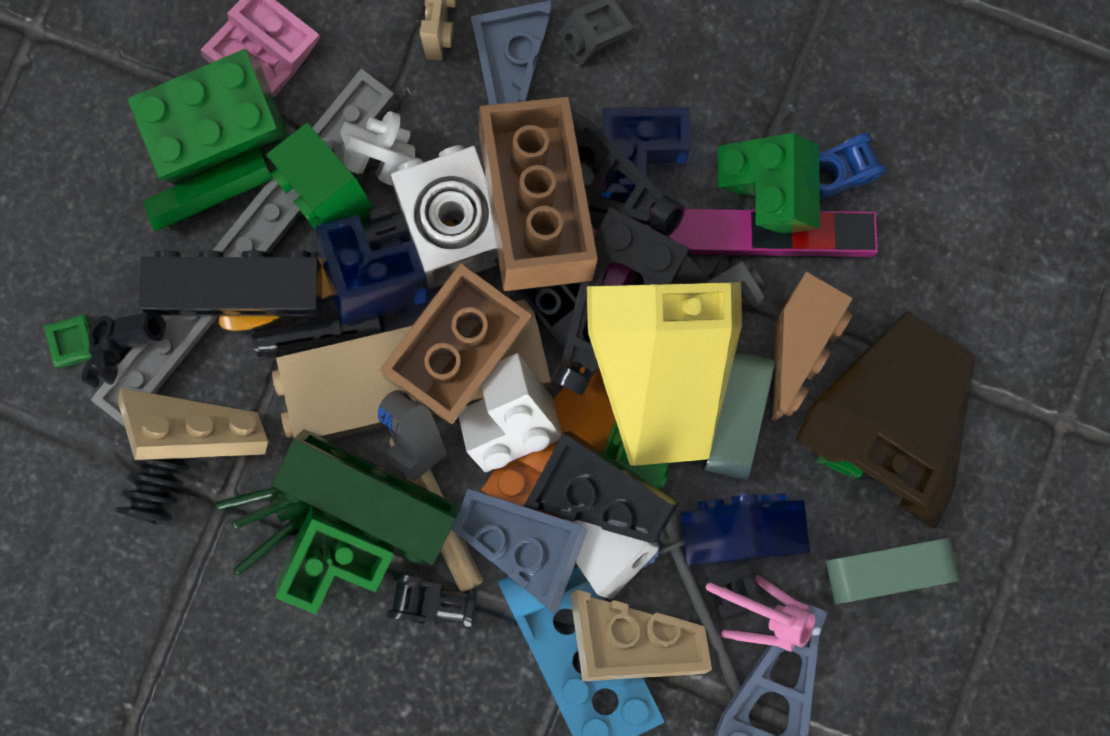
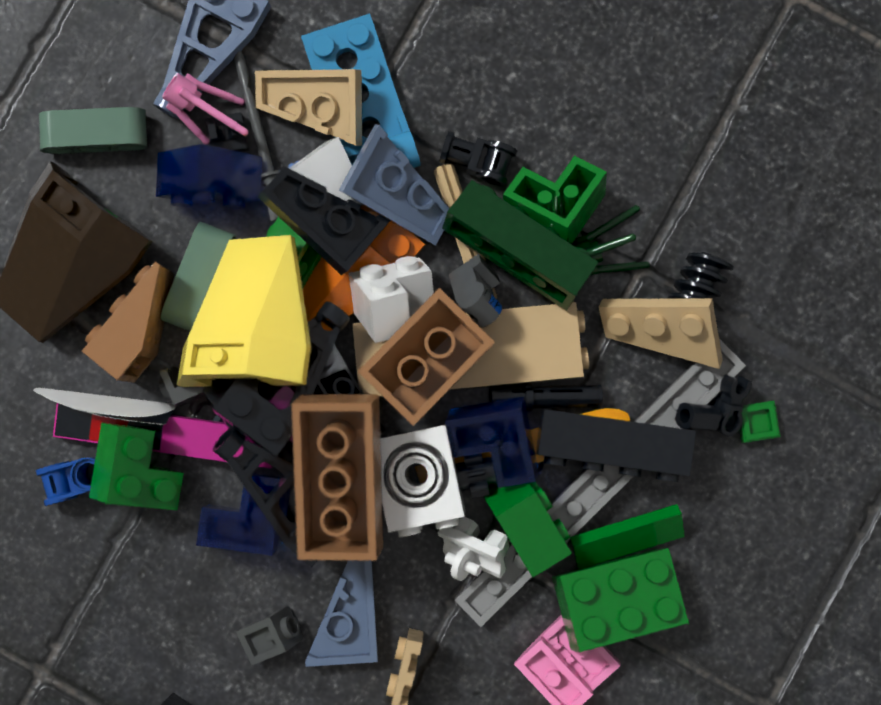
camera: 175 degrees left, 5 degrees up
none -> white sticker [33,388,176,425]

